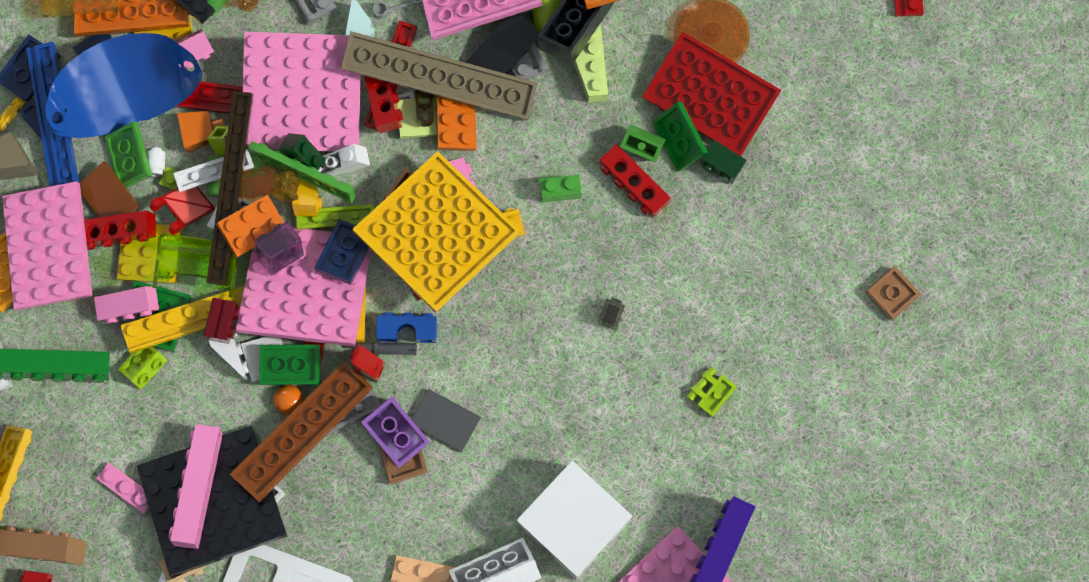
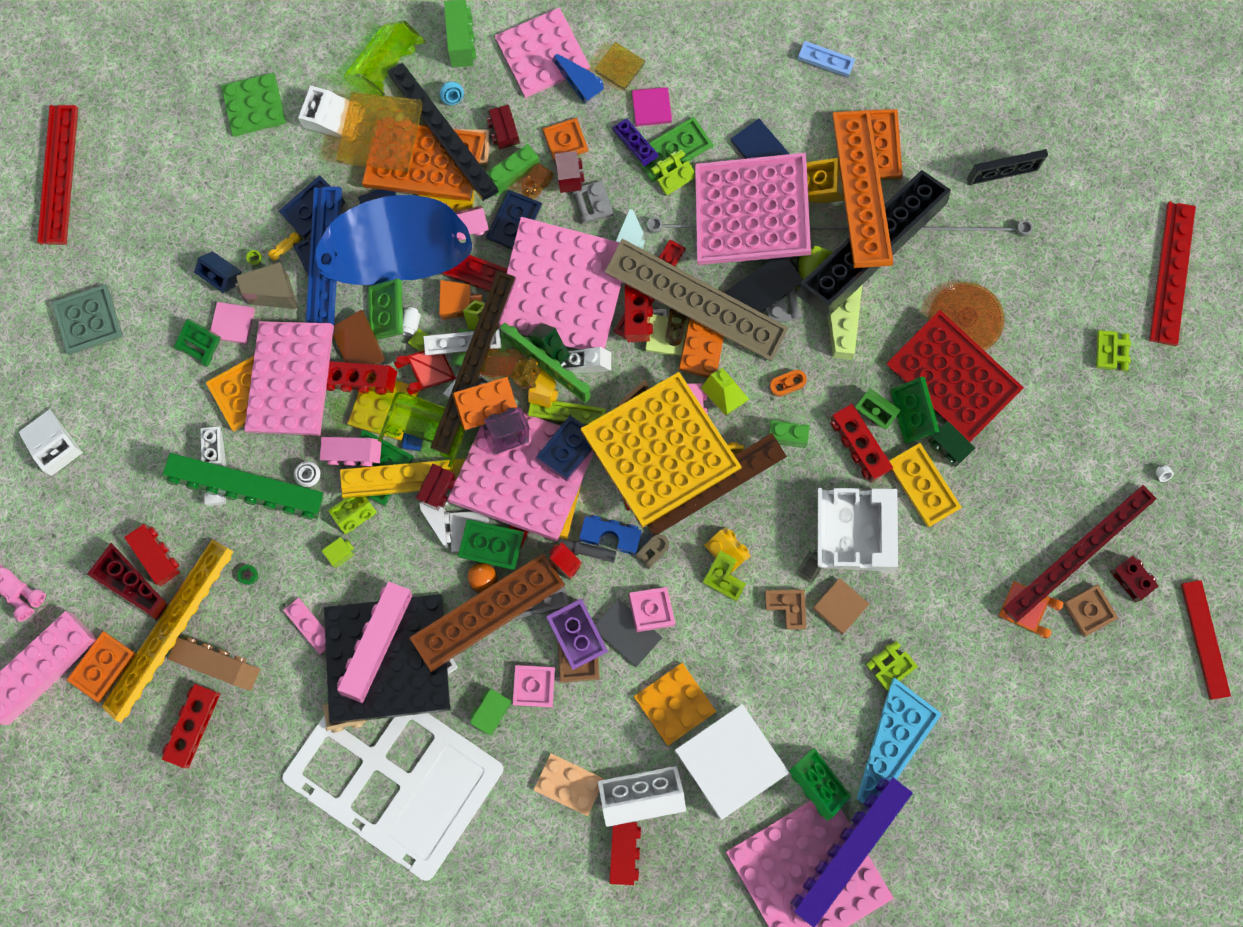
camera: 15 degrees right, 0 degrees up
none -> green tile [237,565,258,585]
none -> white cone [294,461,320,487]
none -> lime brick [321,537,355,569]
none -> blue tile [402,430,424,452]
none -> bright green brick [469,689,512,736]
none -> dark blue tile [486,189,542,250]
none -> bright pink plate [513,665,555,708]
none -> bright pink plate [628,587,675,632]
none -> light orange plate [634,663,716,746]
none -> dark tan plate [635,534,669,569]
none -> reddish brown plate [647,433,787,536]
none -> lime slope [701,368,749,416]
none -> lime plate [703,550,746,601]
none -> yellow bracket [704,527,751,574]
none -> medium nougat plate [765,590,806,630]
none -> orange plate [770,370,807,397]
none -> green plate [788,748,851,821]
none -> medium nougat slope [813,578,869,635]
none -> white panel [818,488,898,573]
none -> medium azure wing [856,678,942,806]
none -> yellow plate [889,443,962,528]
none -> flag [998,581,1064,639]
none -> dark red plate [1002,485,1157,623]
none -> lime plate [1096,330,1131,371]
none -> dark red brick [1110,555,1159,603]
none -> white hinge [1156,465,1174,482]
none -> red tile [1181,580,1231,700]

